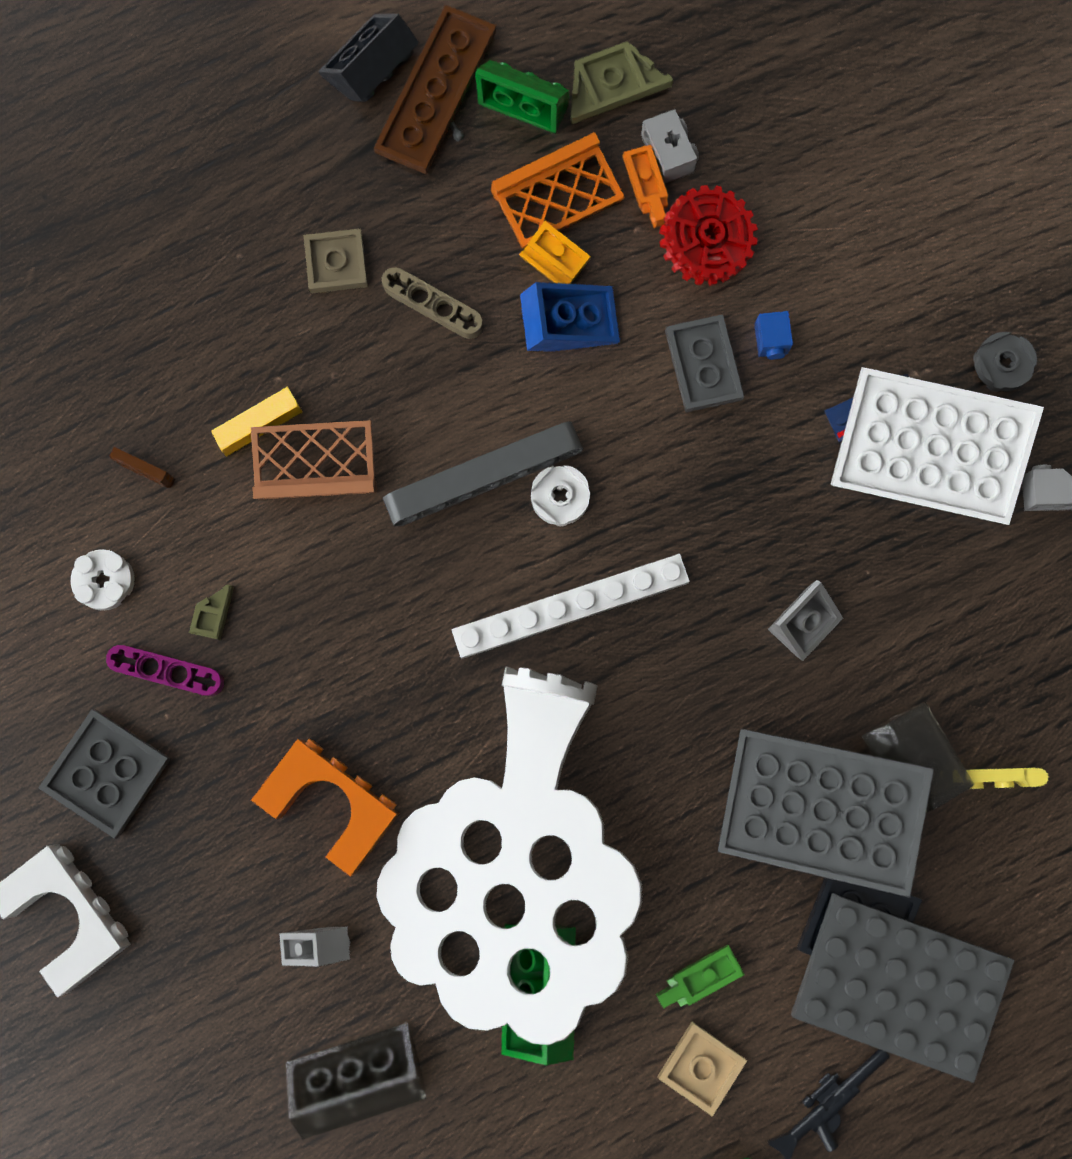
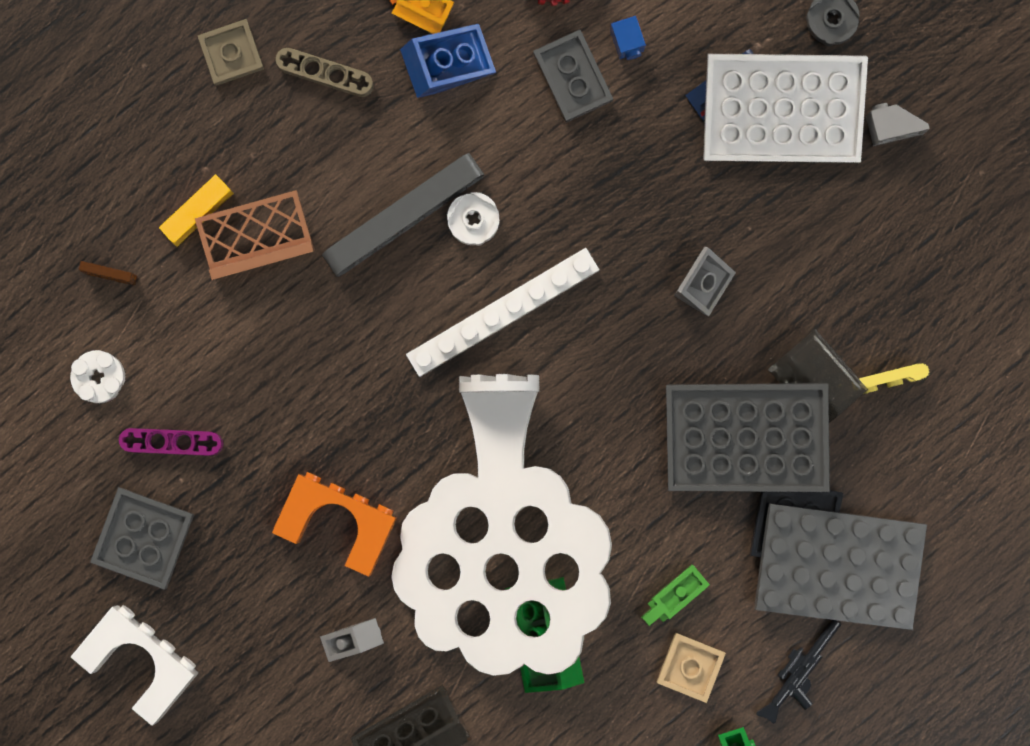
camera: 10 degrees left, 5 degrees up
olive tile [189,584,234,641] -> none

